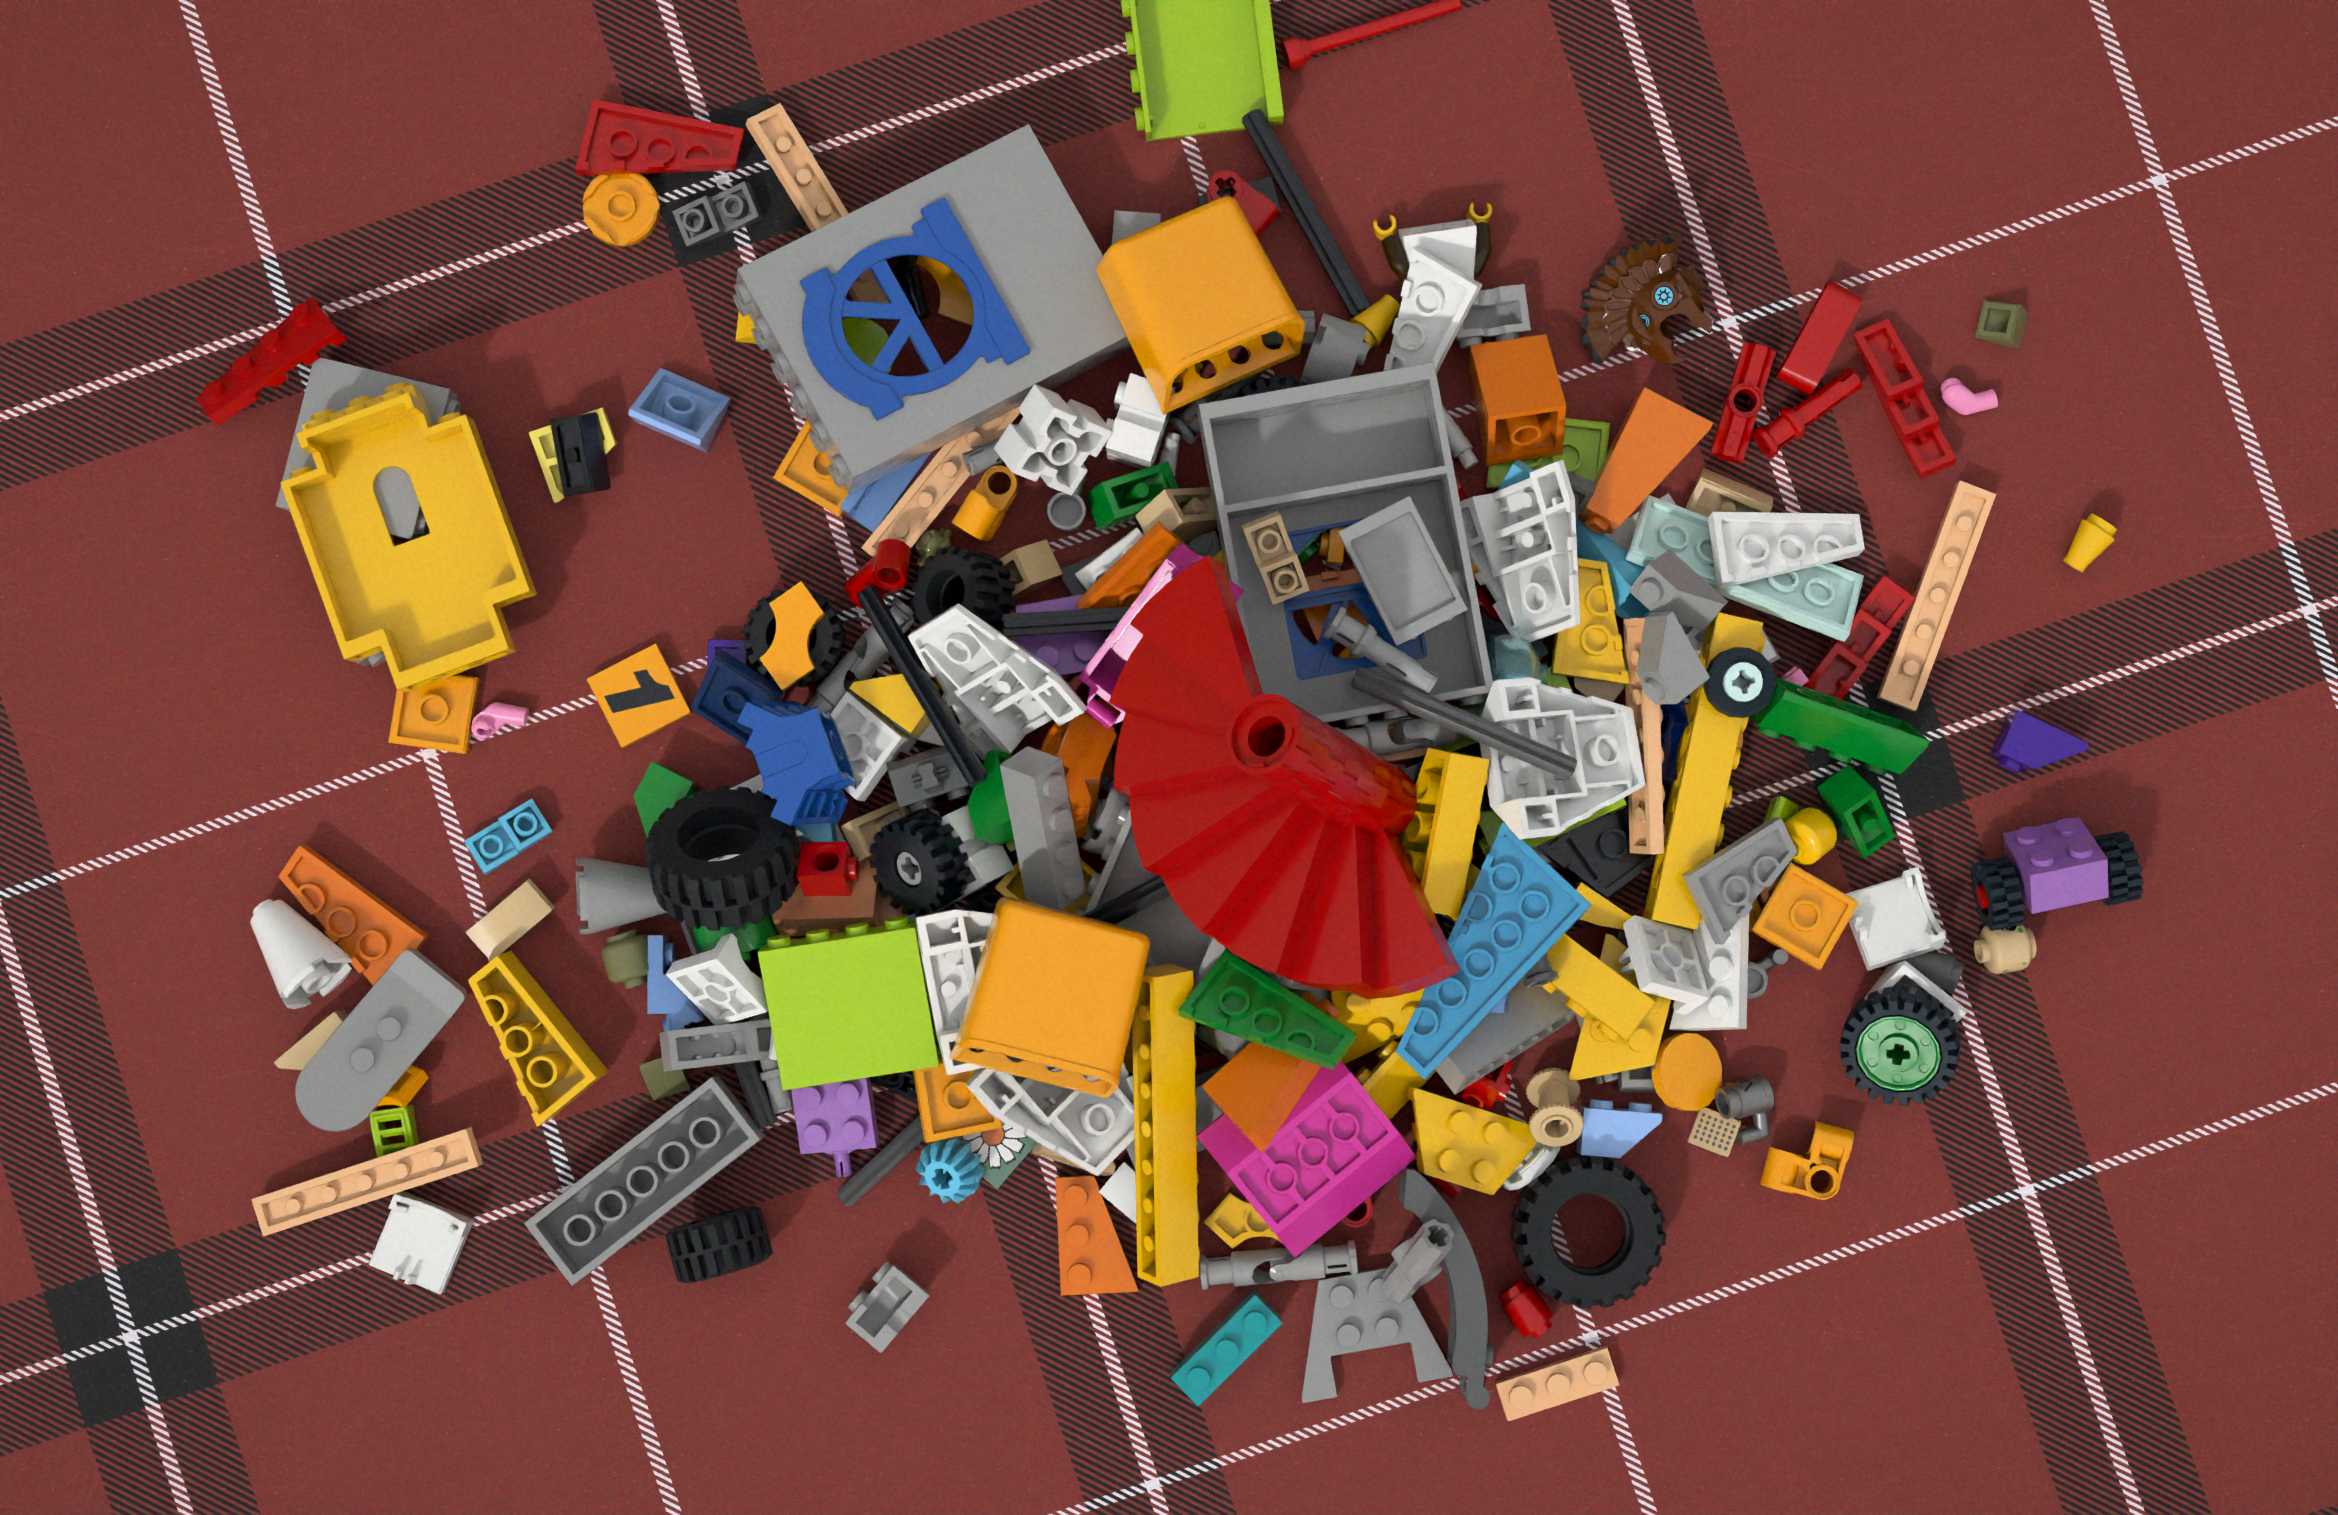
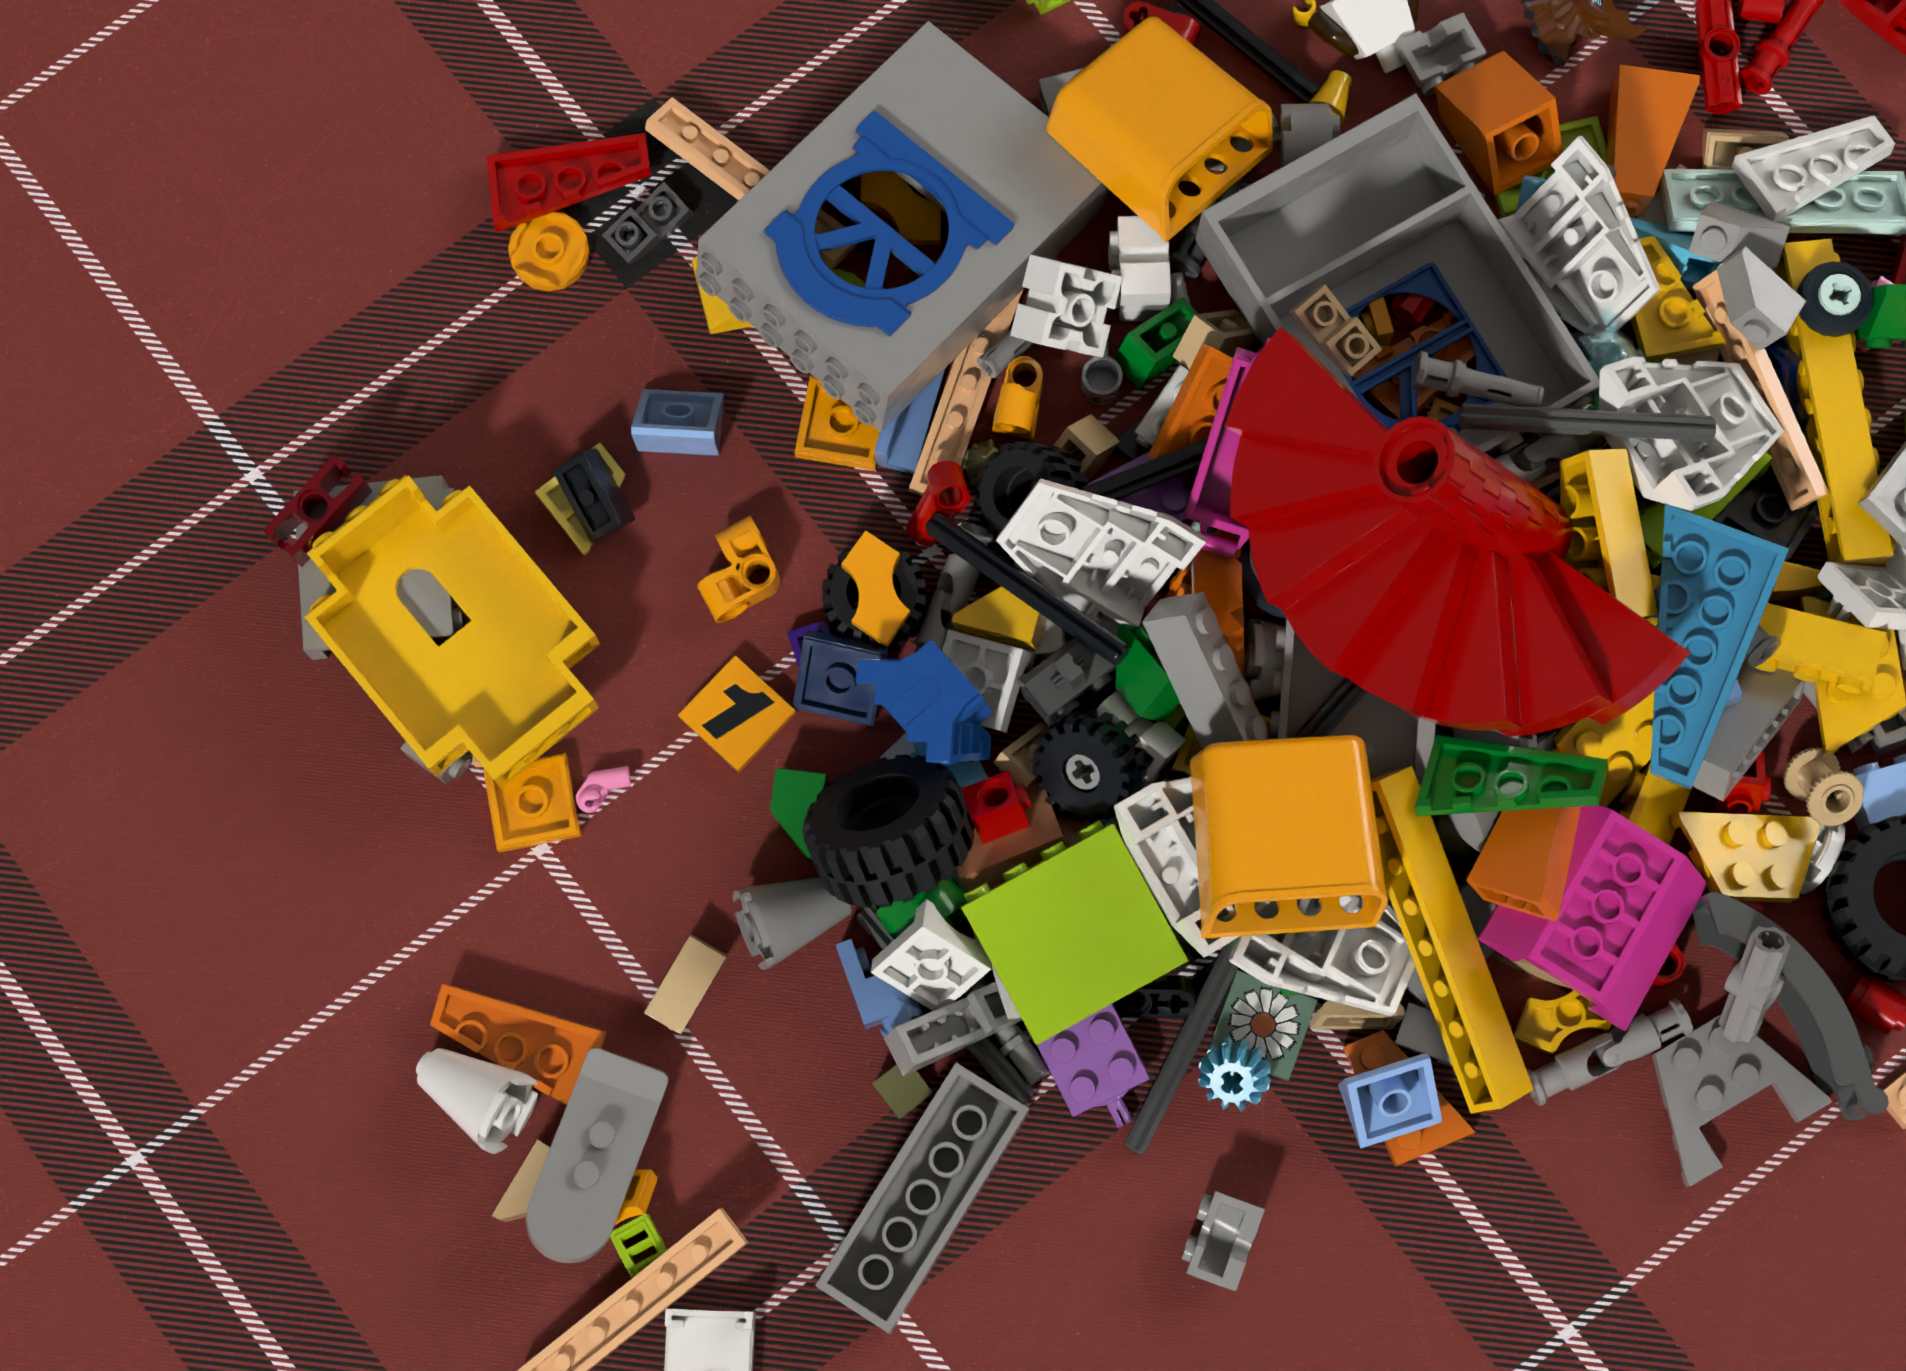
camera: 15 degrees left, 10 degrees down
red wing [196,296,347,426] -> none
medium azure slope [464,799,552,876] -> none
yellow wedge [468,951,609,1127] -> none
olive head [601,929,649,989] -> none
black tyre [665,1206,773,1283] -> none
light orange tile [913,1058,1003,1143] -> none
teal brick [1170,1290,1283,1406] -> none
light grey piece [1338,496,1468,646] -> none
white wing [1383,246,1482,374] -> none
none -> dark red piece [263,454,373,567]
none -> light orange piece [697,515,780,623]
none -> light blue slope [1338,1053,1442,1148]

